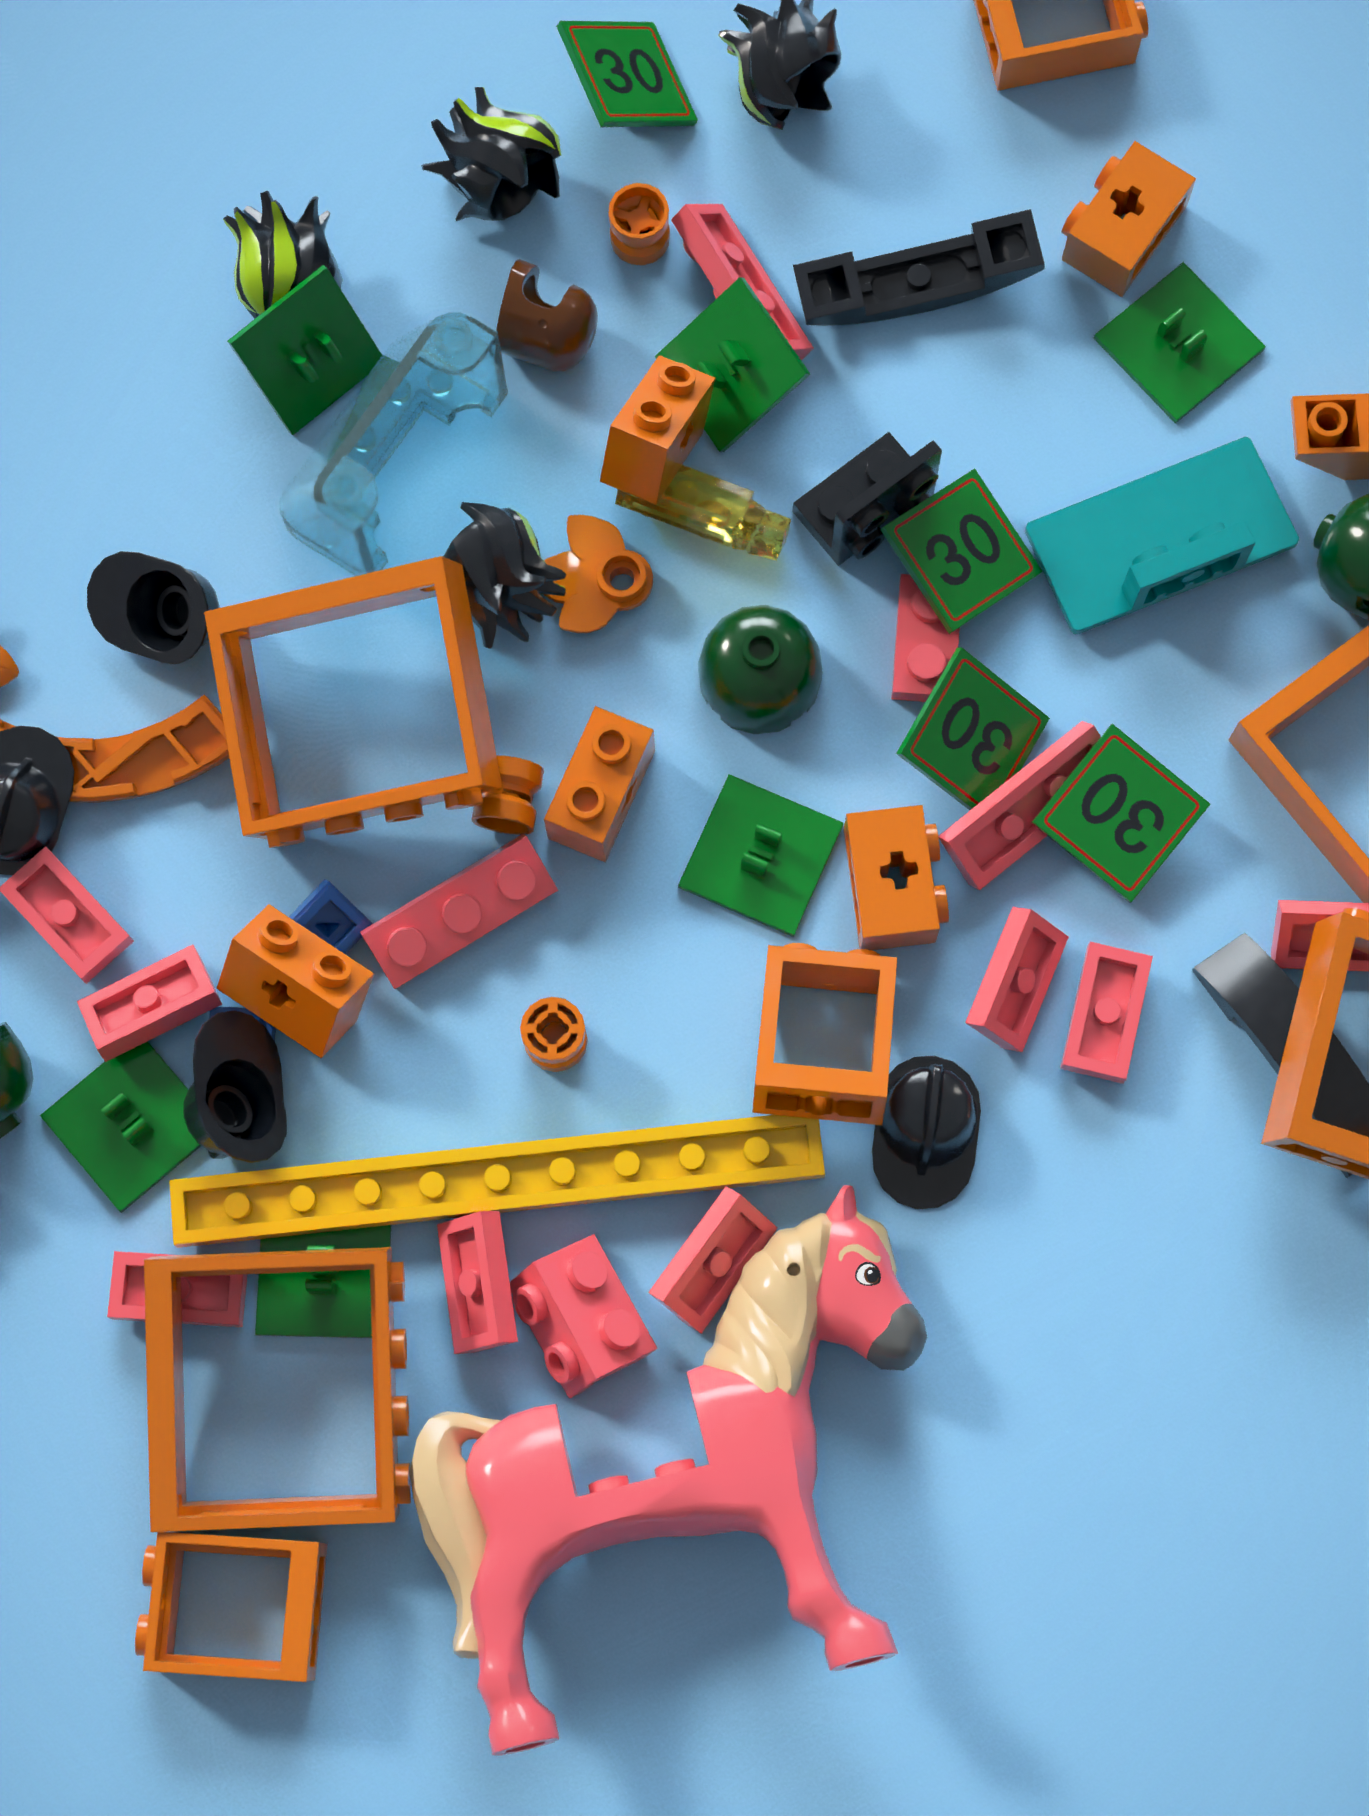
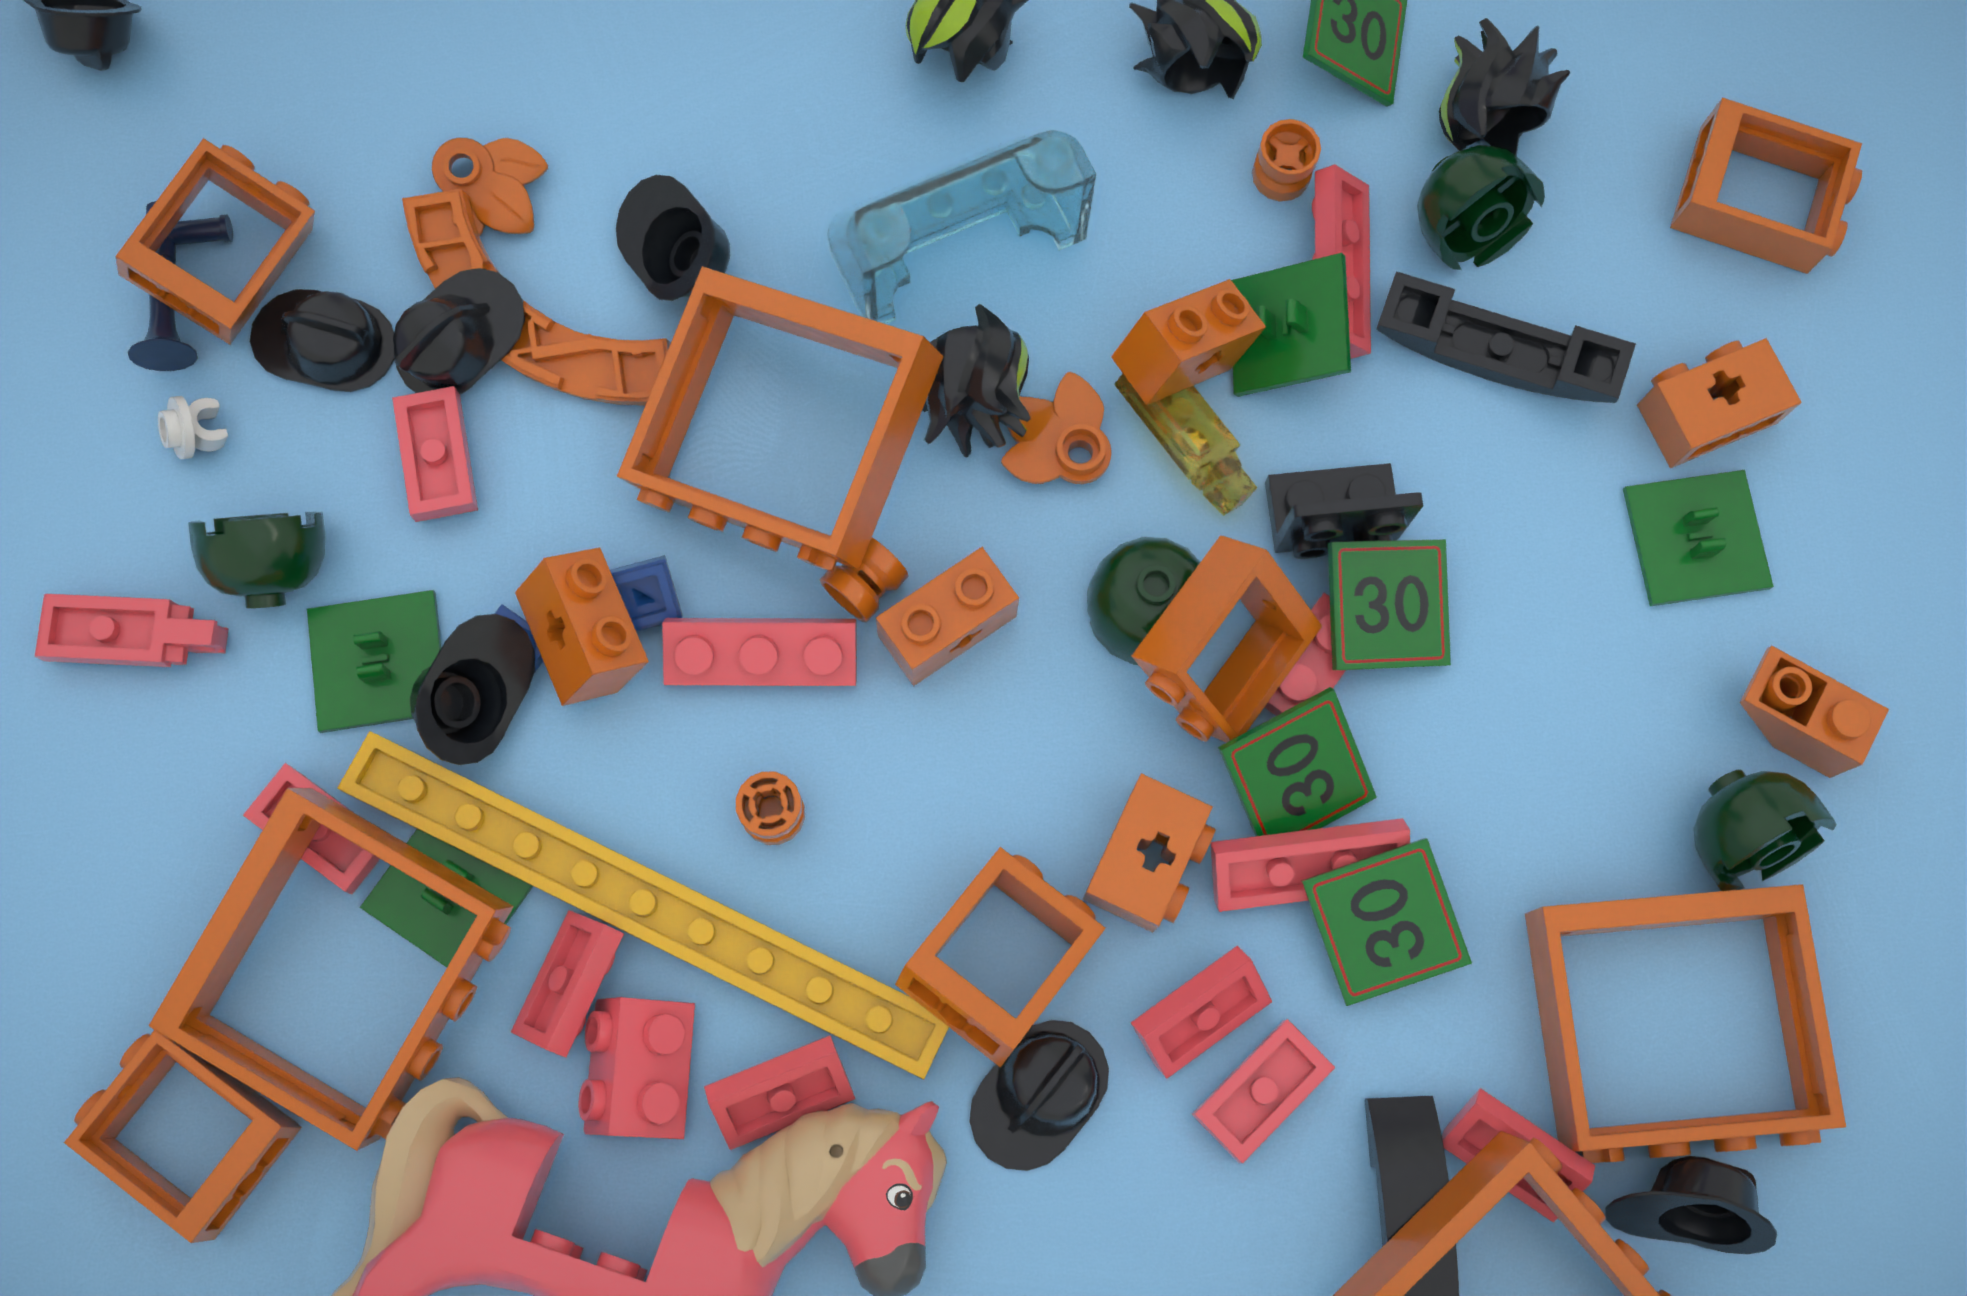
camera: 25 degrees right, 0 degrees up
coral plate [77,944,222,1062] -> none
green piece [227,265,386,435] -> none
reddish brown helmet [494,259,598,372] -> none
green piece [678,774,844,937] -> none
teal bracket [1025,437,1299,635] -> none
none -> orange window [1131,535,1322,743]
none -> dark green cylinder [1417,145,1545,270]

